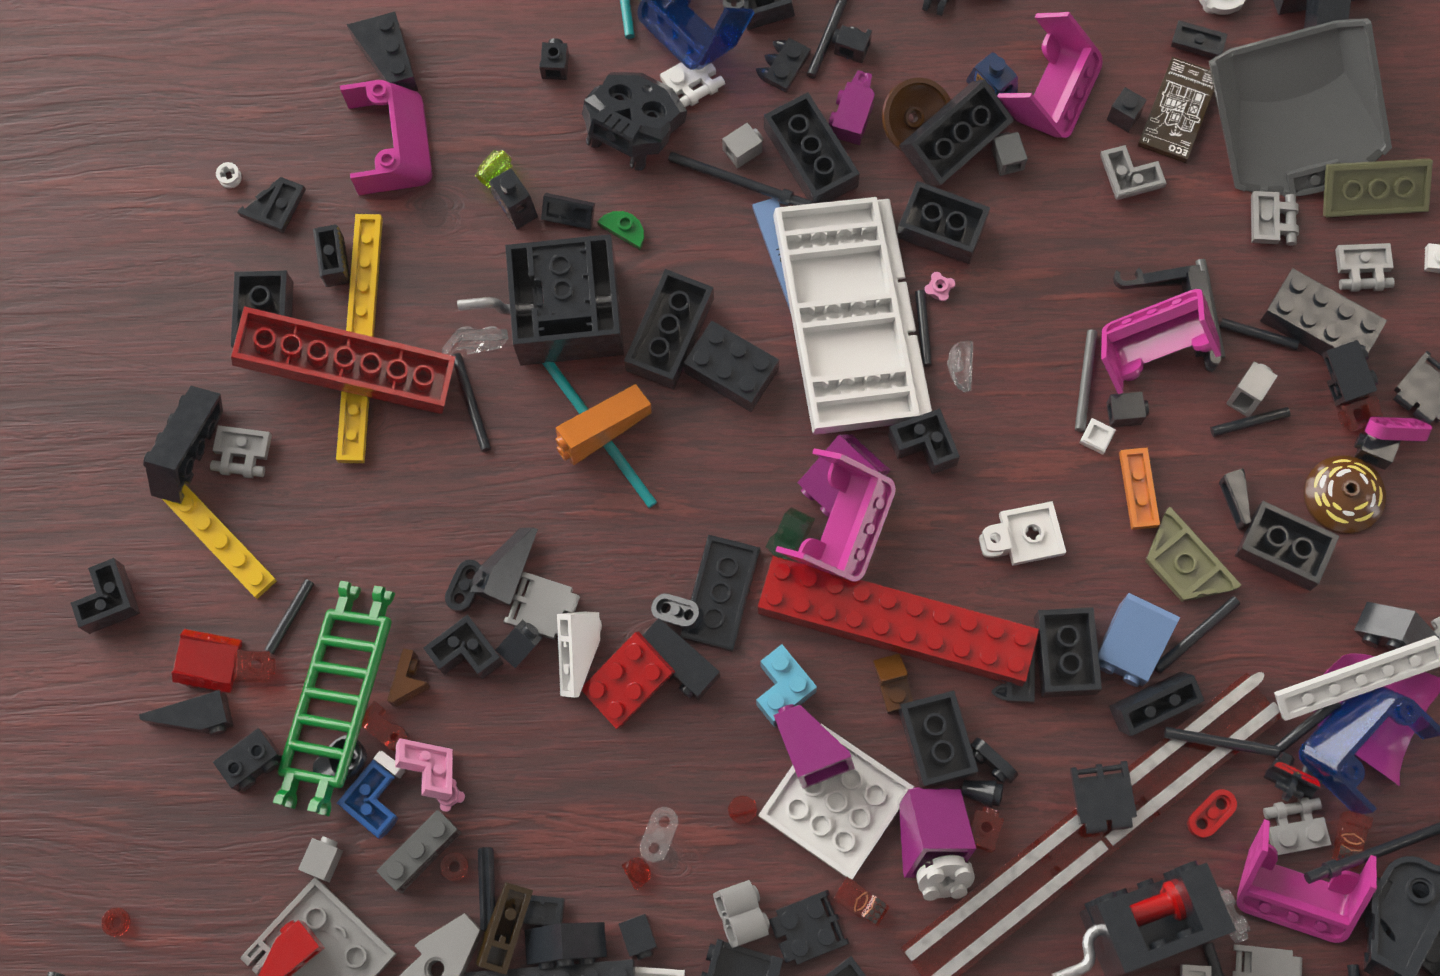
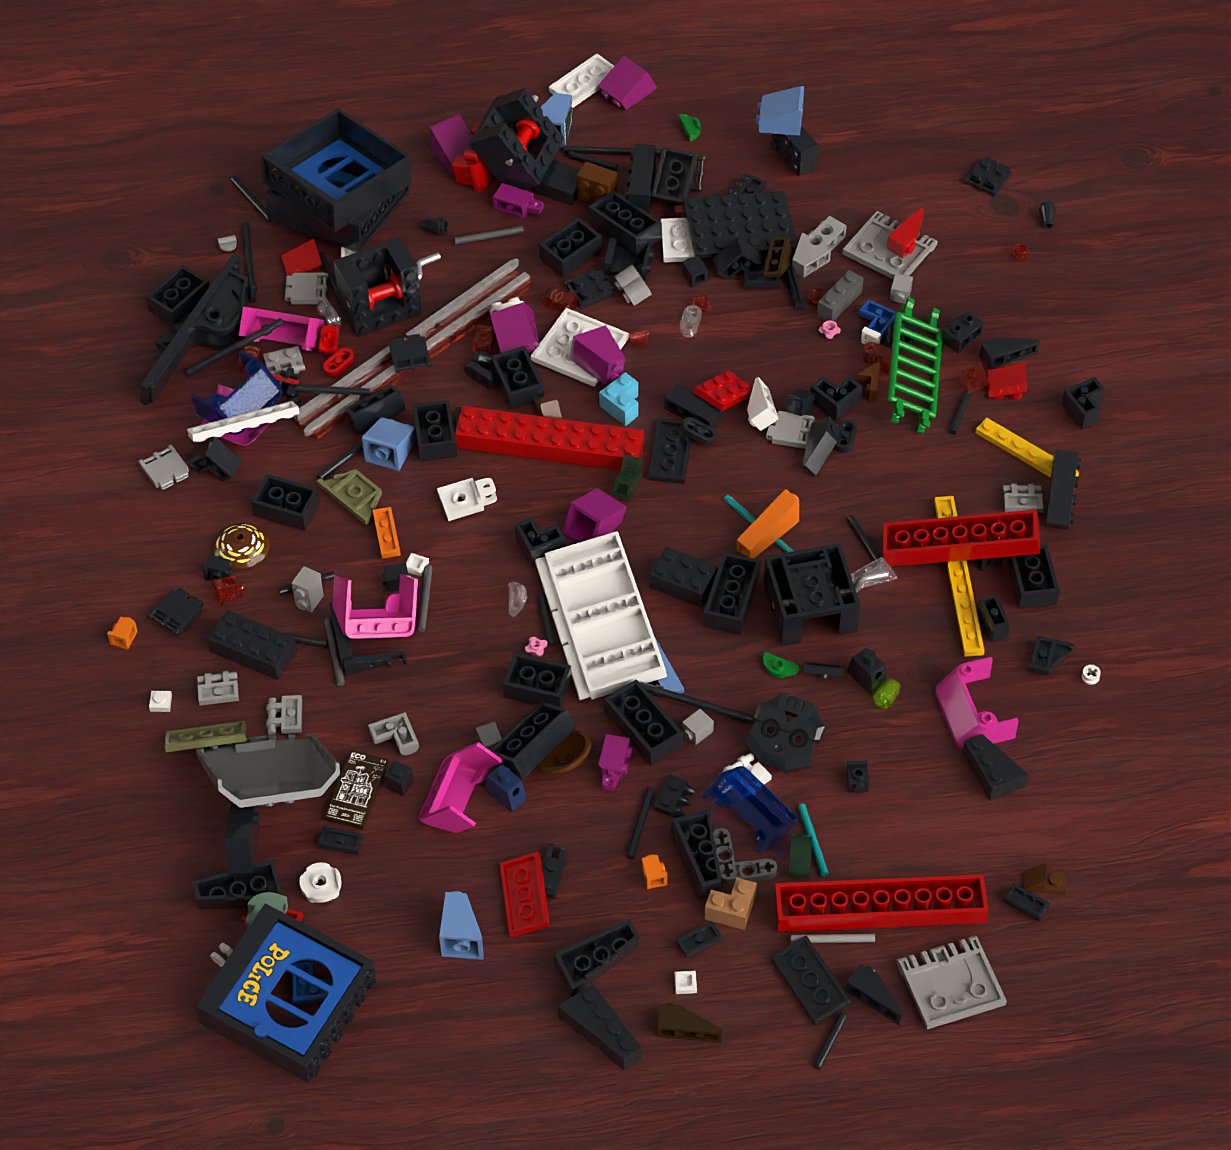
camera: 170 degrees right, 20 degrees down
bright pink plate [395,738,453,801] -> none
dark pink windscreen [776,448,896,581] -> none
black brick [832,25,872,63] -> none
slope [1219,468,1251,531] -> none
black brick [1322,340,1378,406] -> none
dark pink beam [1365,417,1432,441] -> none
none -> red hips [319,324,340,357]

